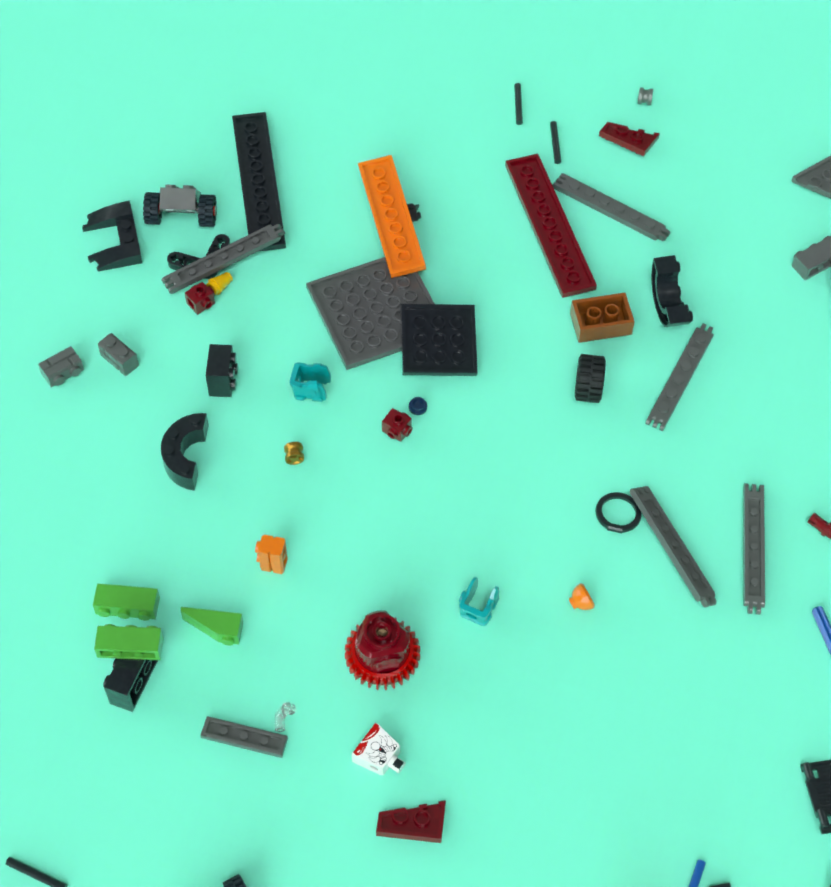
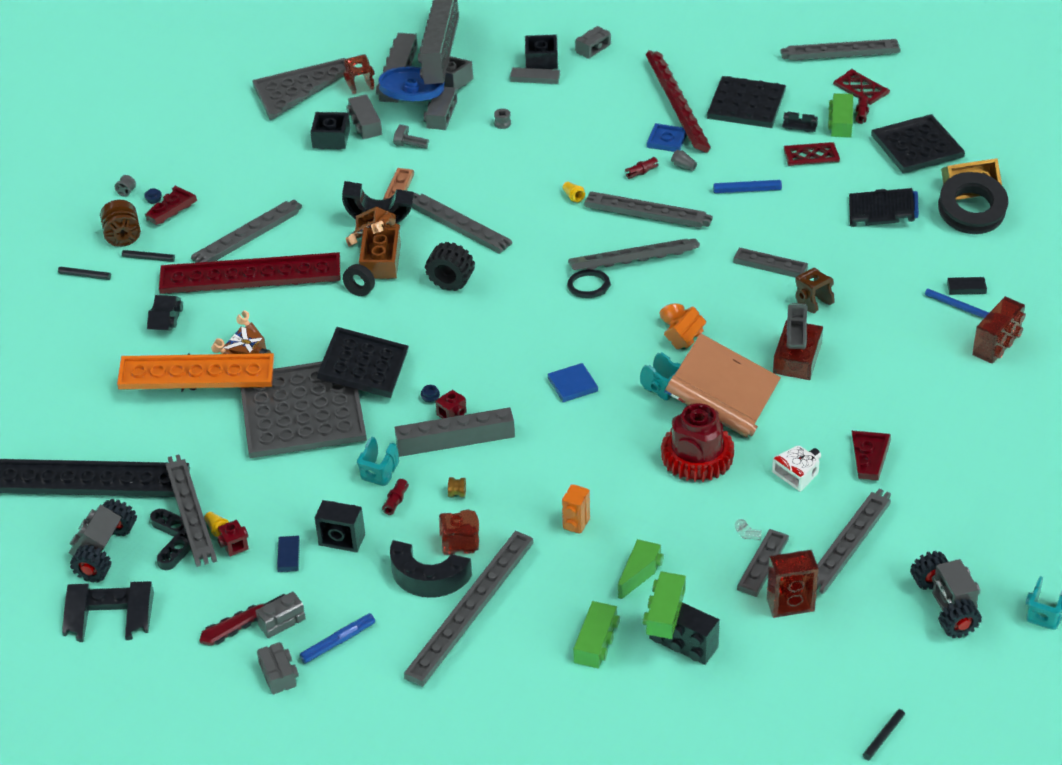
camera: 75 degrees left, 15 degrees down
none -> reddish brown wheel [100,199,141,247]
none -> dark blue plate [144,188,162,204]
none -> black brick [147,295,183,330]
none -> dark red sword [200,594,285,646]
none -> torso [211,310,271,354]
none -> dark blue tile [277,536,300,572]
none -> blue axle [300,613,376,663]
none -> black brick [311,112,350,149]
none -> black tyre [343,264,375,296]
none -> dark orange torso [346,207,400,246]
none -> dark red pin [382,479,409,515]
none -> nougat tile [383,168,414,200]
none -> dark grey piece [393,124,429,149]
none -> dark grey brick [394,407,515,457]
none -> dark grey plate [404,530,533,687]
none -> clear red piece [439,509,479,555]
none -> blue tile [548,363,598,402]
none -> yellow cone [562,182,585,202]
none -> orange brick [664,307,707,350]
none -> nougat door [664,333,781,438]
none -> dark grey tile [733,247,808,277]
none -> clear red brick [767,550,819,618]
none -> clear red brick [773,320,823,380]
none -> dark grey animal [787,303,808,349]
none -> reddish brown piece [795,268,835,313]
none -> dark grey hinge [804,488,891,594]

